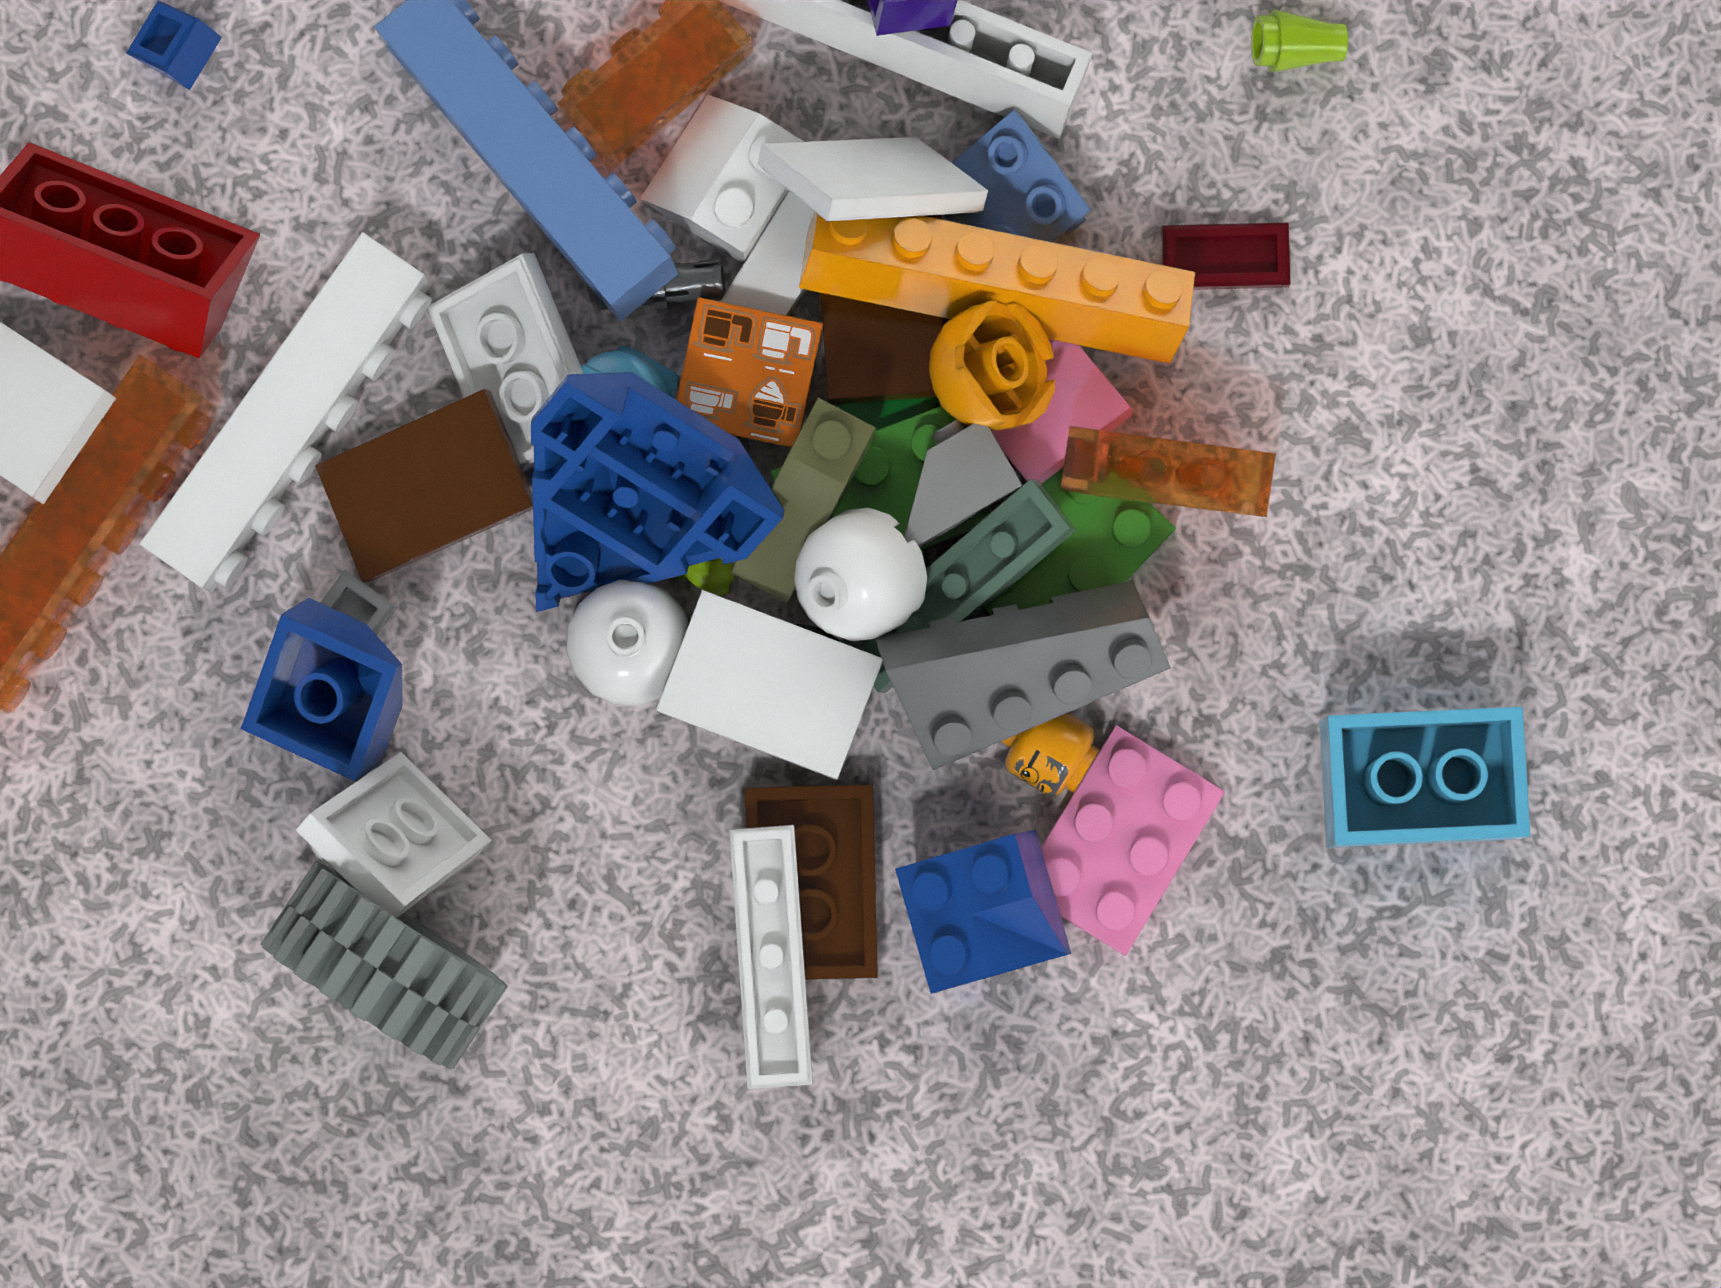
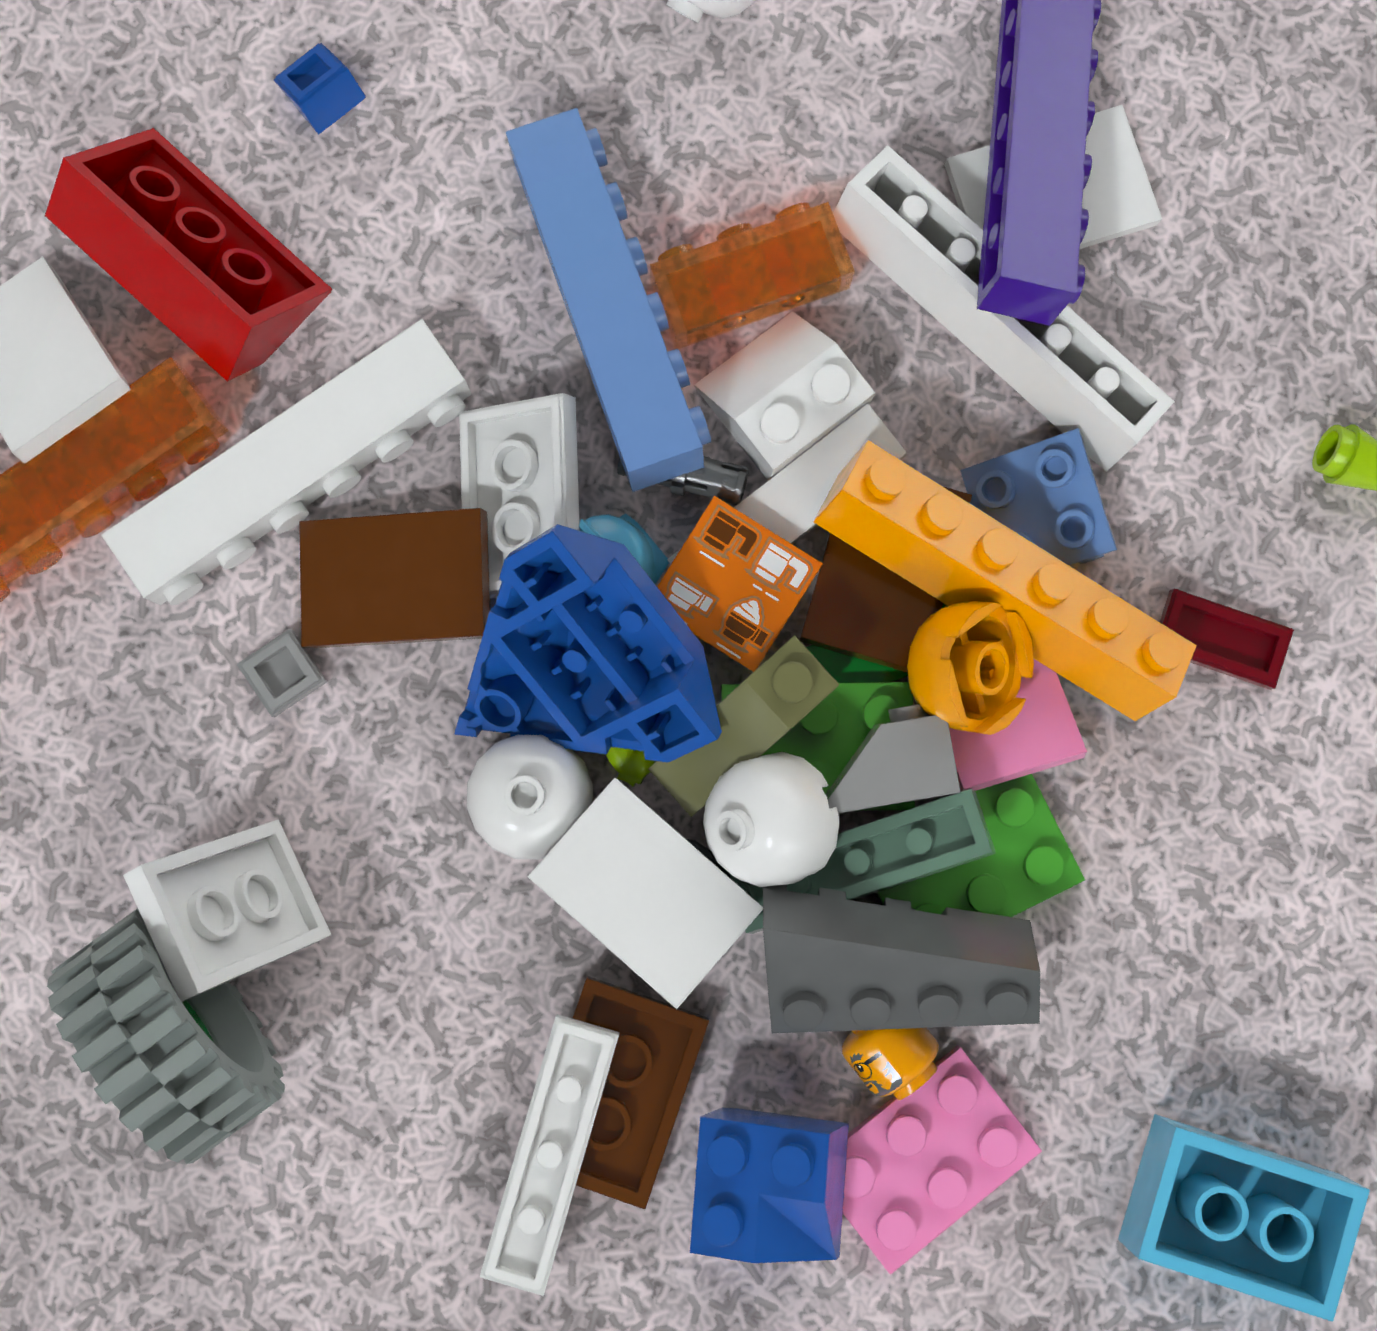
camera: 15 degrees right, 0 degrees up
blue slope [241,598,403,782] -> none
white tile [757,137,988,221] -> none
clear orange brick [1061,426,1276,517] -> none

